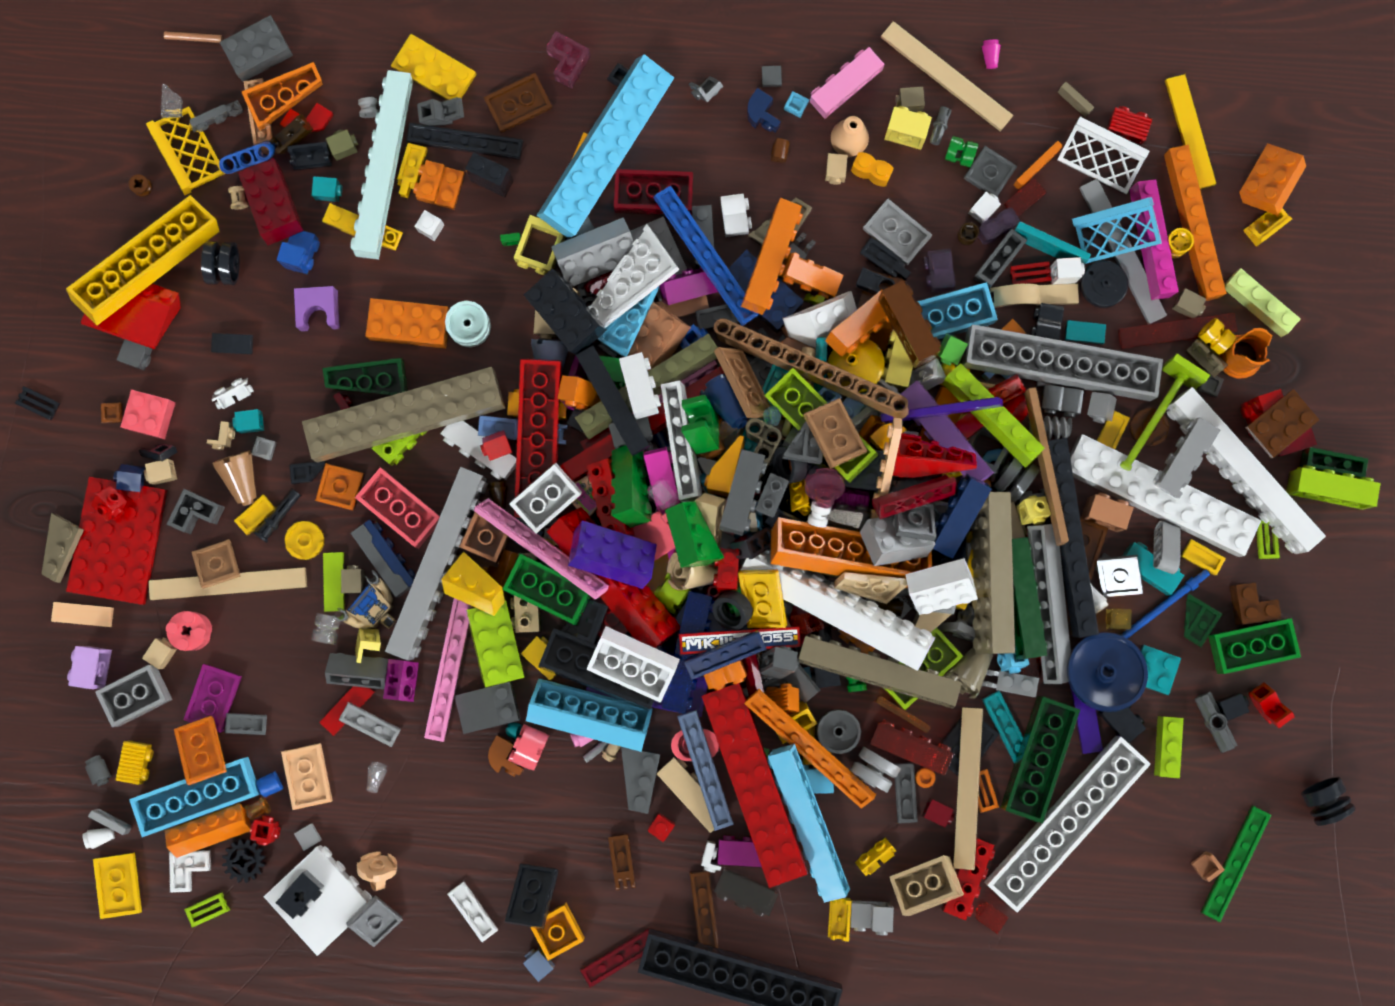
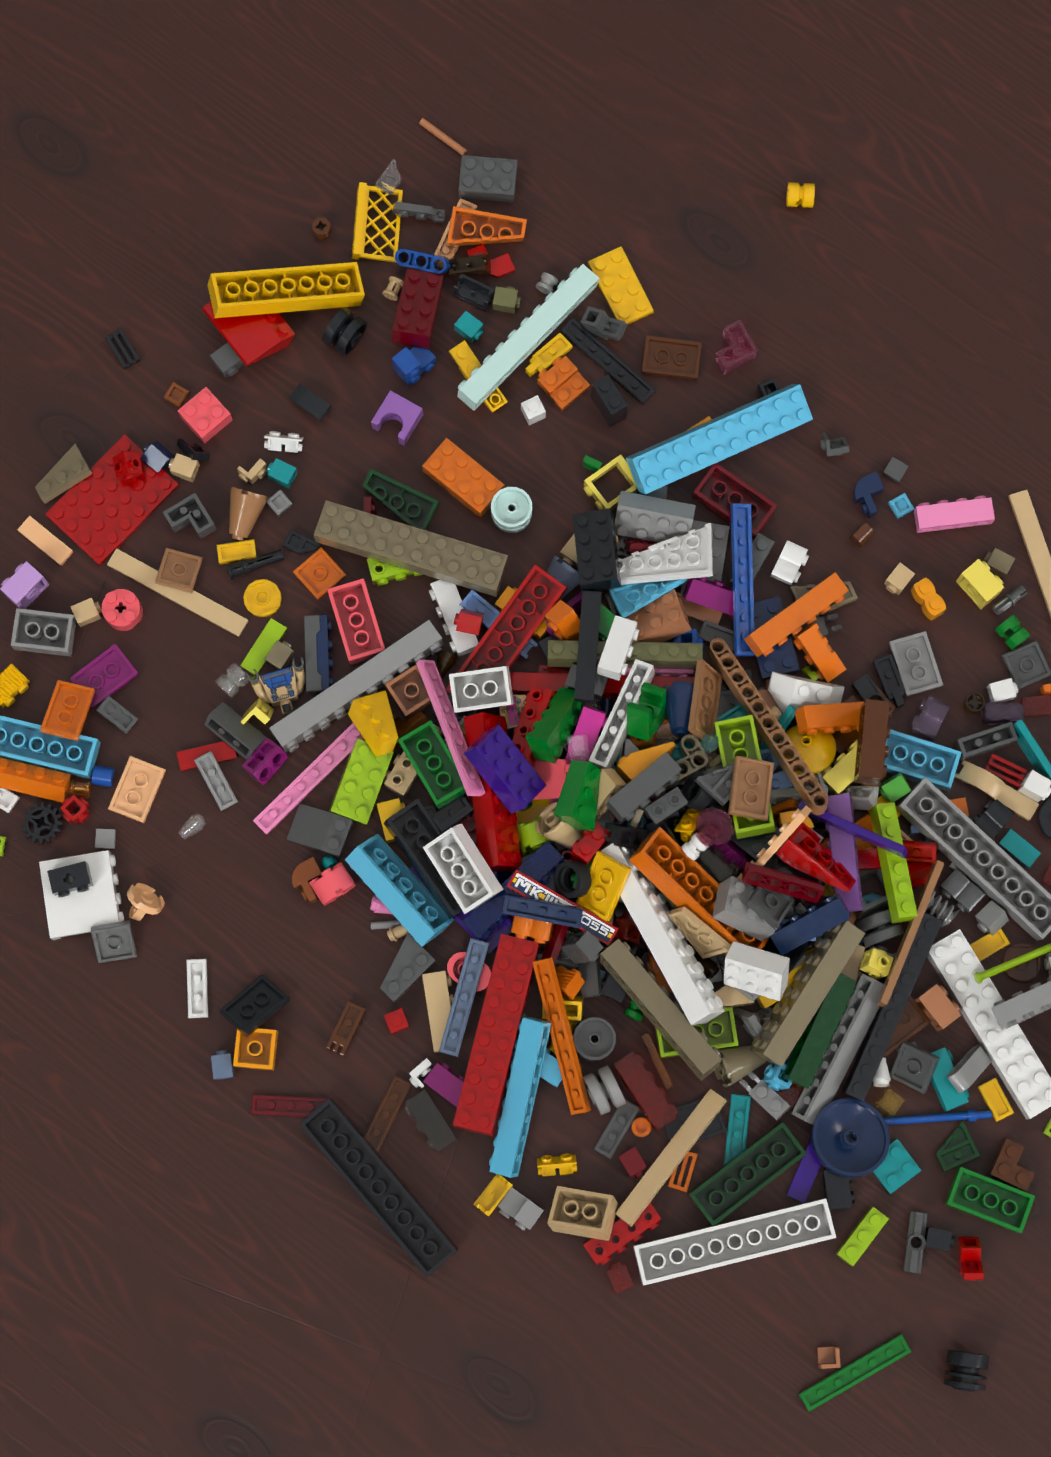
camera: 30 degrees right, 5 degrees down
light nougat cone [831,116,869,157] -> none

